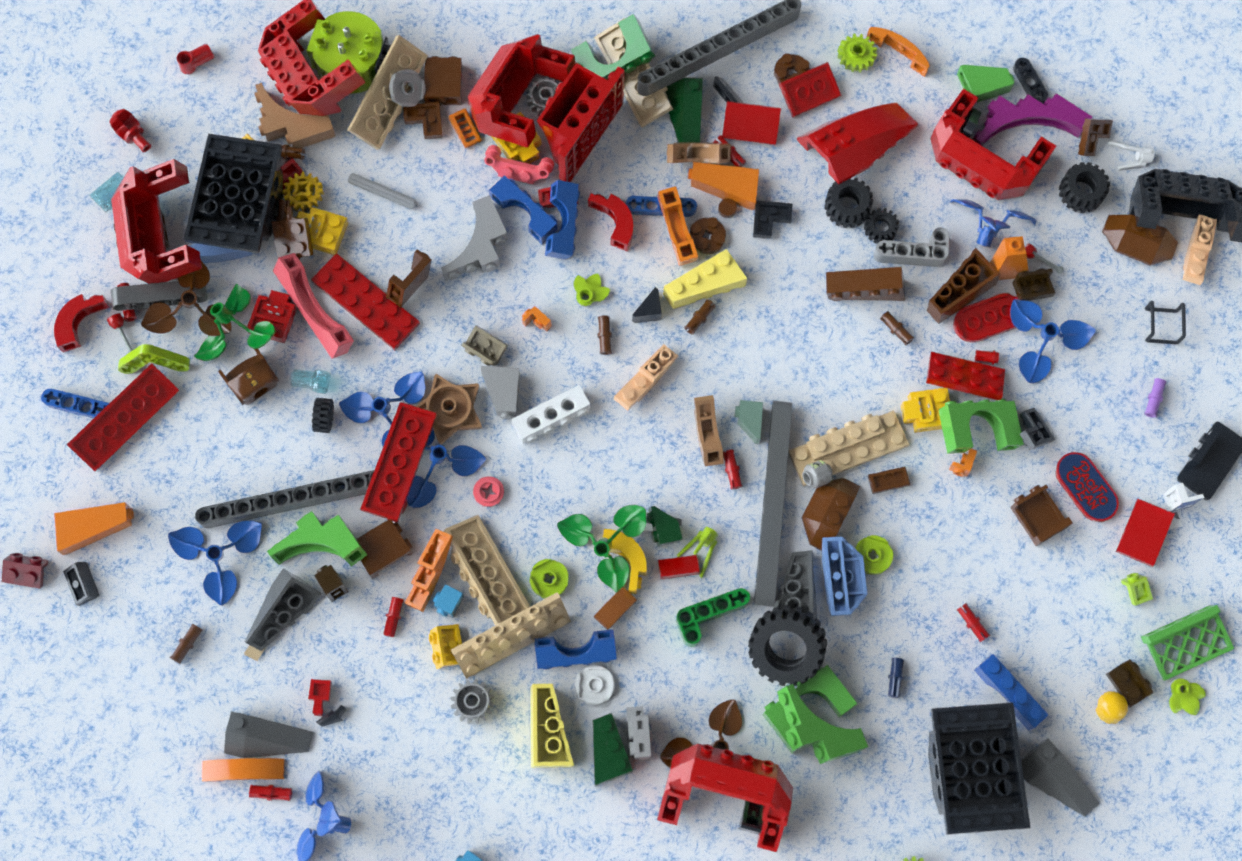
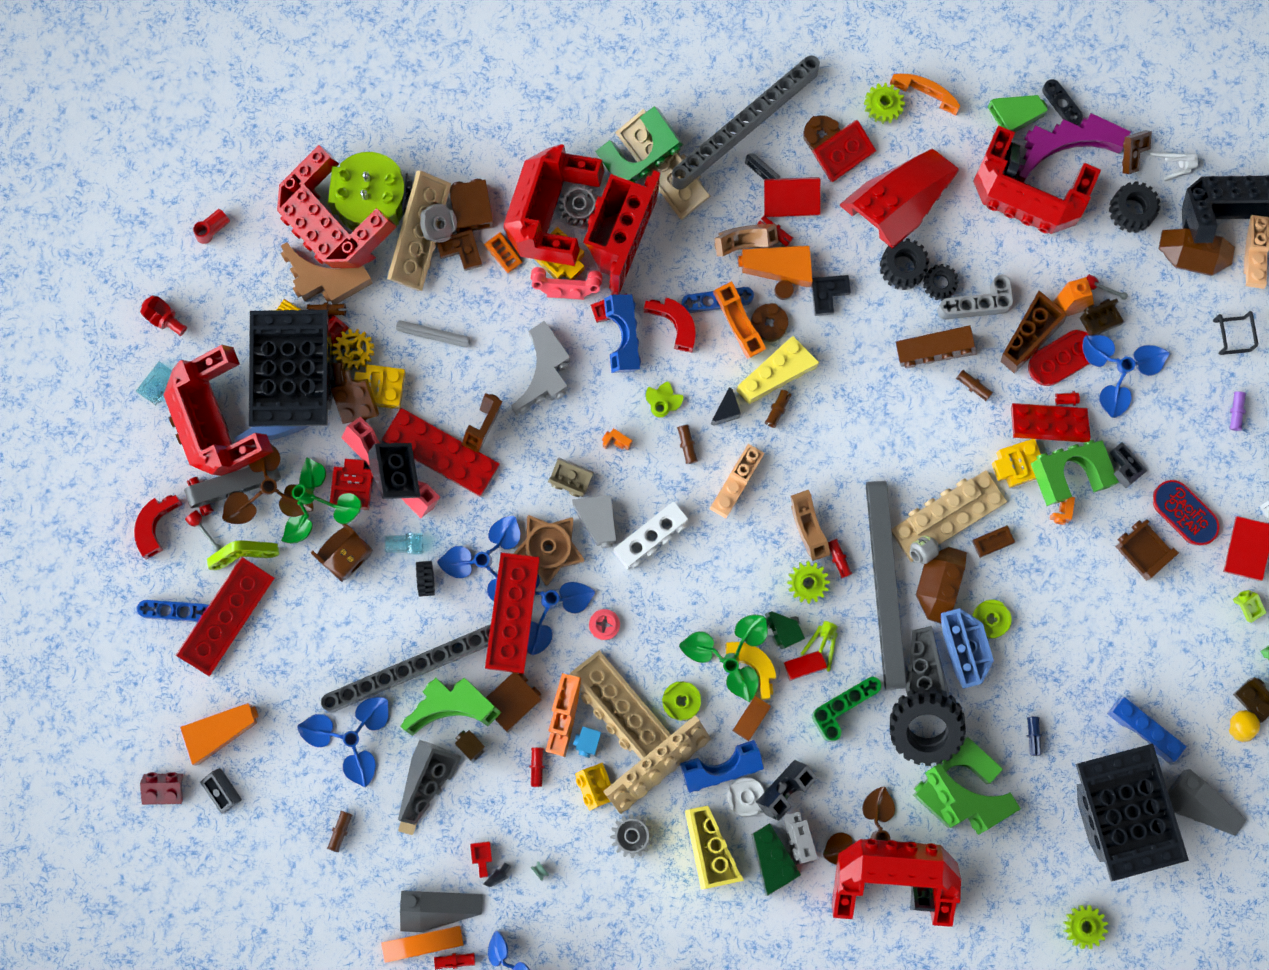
camera: 15 degrees left, 5 degrees up
blue arch [489,175,558,245] -> none
dark green wedge [665,78,703,143] -> none
sand green slope [734,400,763,444] -> none
blue plant [950,199,1037,247] -> none
red pin [957,603,990,642] -> none
none -> black slope [368,443,421,499]
none -> sand green bush [531,861,549,881]
none -> black arch [756,760,817,821]
none -> lime gear [787,560,830,604]

